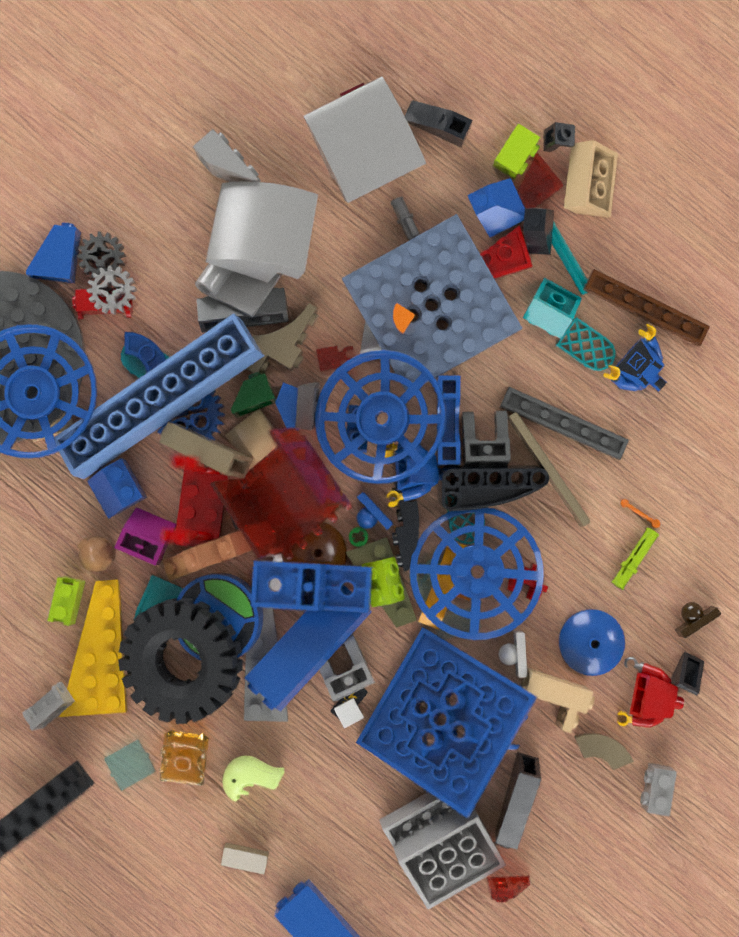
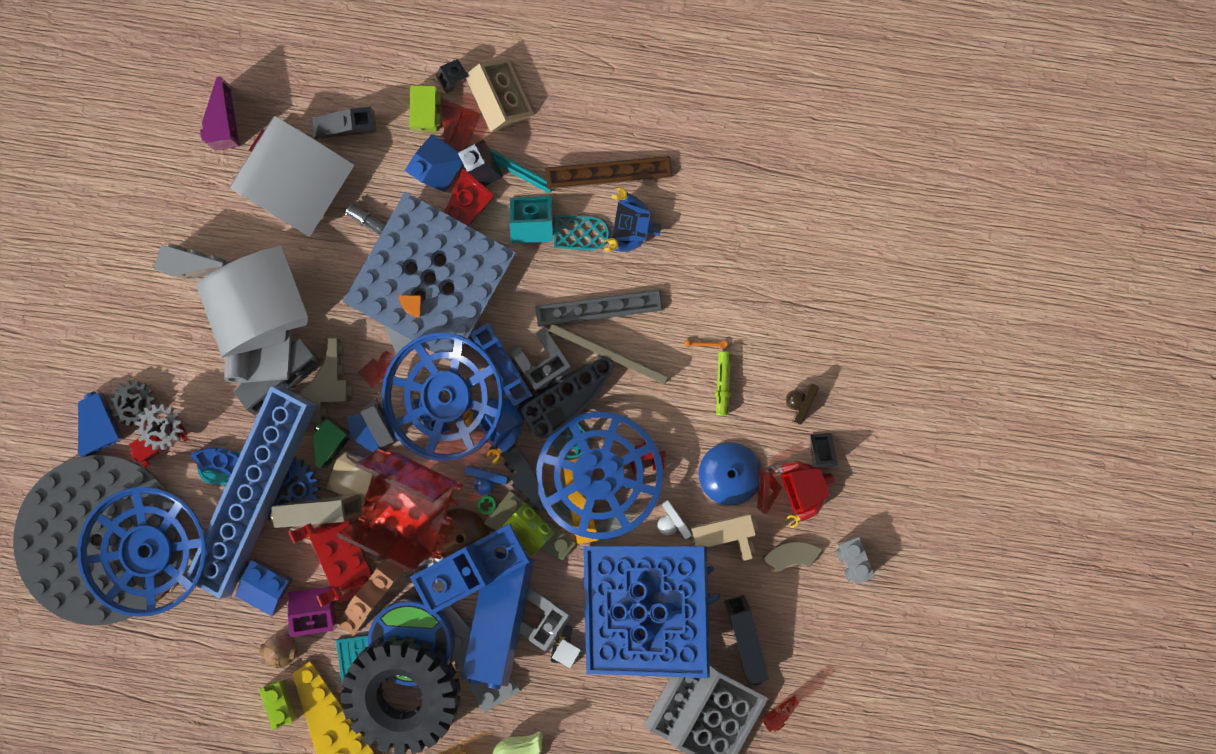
camera: 30 degrees left, 0 degrees up
none -> magenta slope [200,76,240,151]
none -> clear red slope [757,467,782,513]

